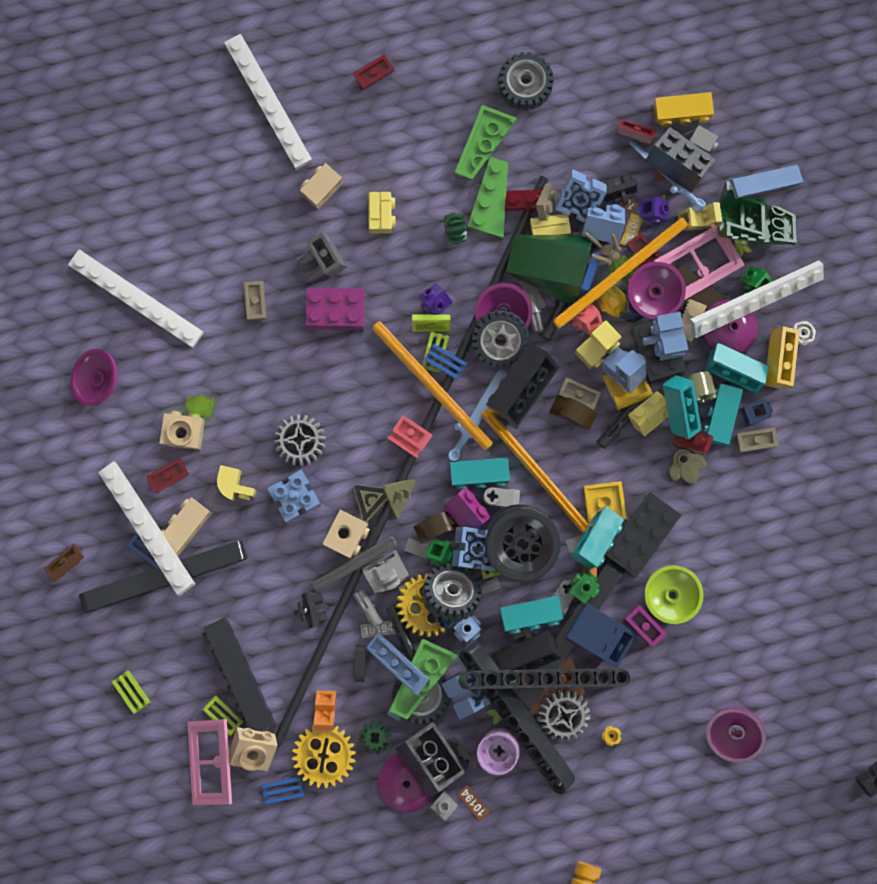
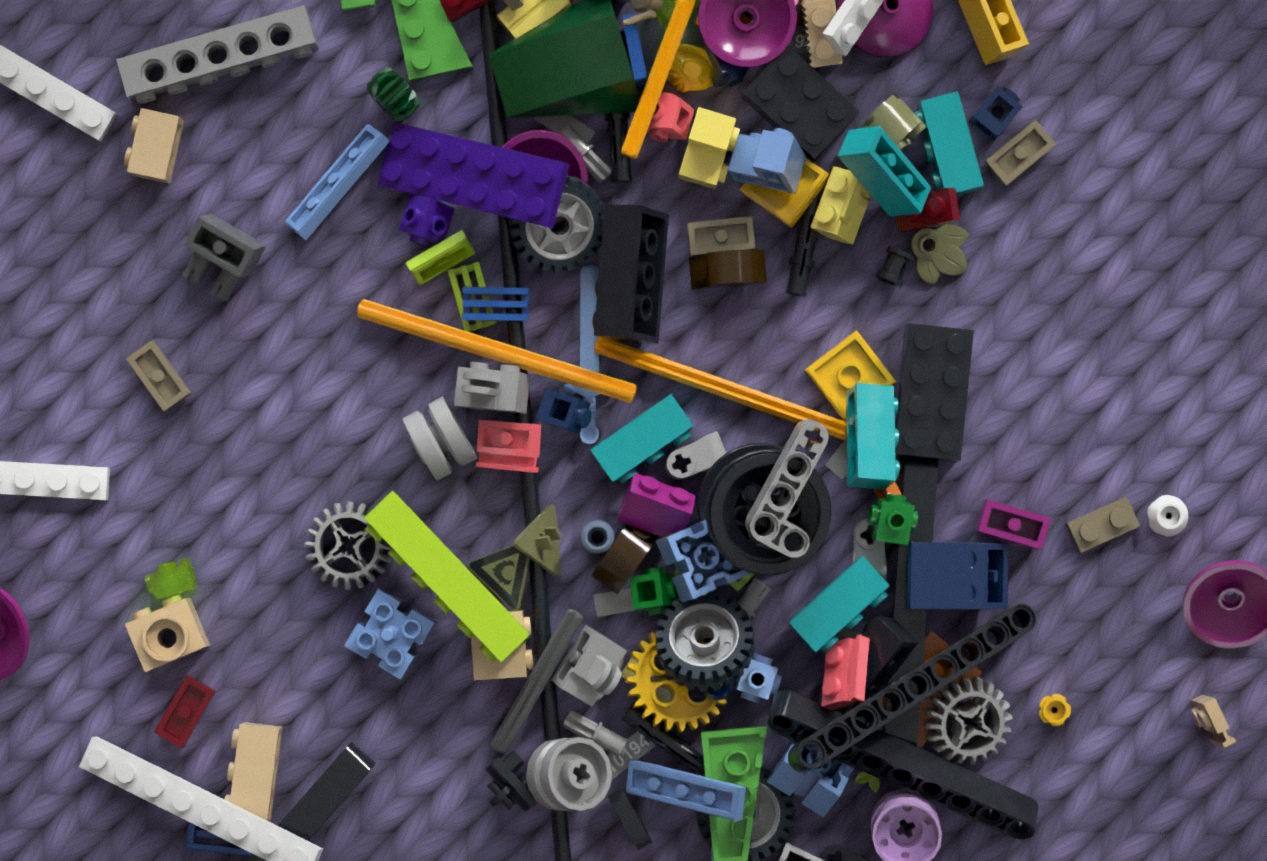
camera: 30 degrees left, 5 degrees up
light yellow brick [217,465,256,501] -> none
magenta brick [306,288,365,331] -> none
light yellow brick [368,192,396,234] -> none
medium blue brick [643,312,688,361] -> none
lime dish [644,565,703,624] -> none
brick [705,343,769,393] -> none
none -> light grey brick [116,5,319,104]
none -> medium blue tile [284,124,390,240]
none -> lime brick [364,491,531,663]
none -> dark purple plate [377,122,569,229]
none -> light grey wheel [402,396,478,481]
none -> light grey brick [454,362,531,414]
none -> light grey wheel [526,737,612,811]
none -> dark blue brick [535,388,592,435]
none -> sand blue brick [581,520,614,553]
none -> light grey beam [745,419,829,558]
none -> coral plate [821,635,870,710]
none -> black bush [875,246,914,288]
none -> dark tan plate [1066,496,1140,553]
none -> white plate [1147,495,1188,537]
none -> tan plate [1190,695,1236,748]

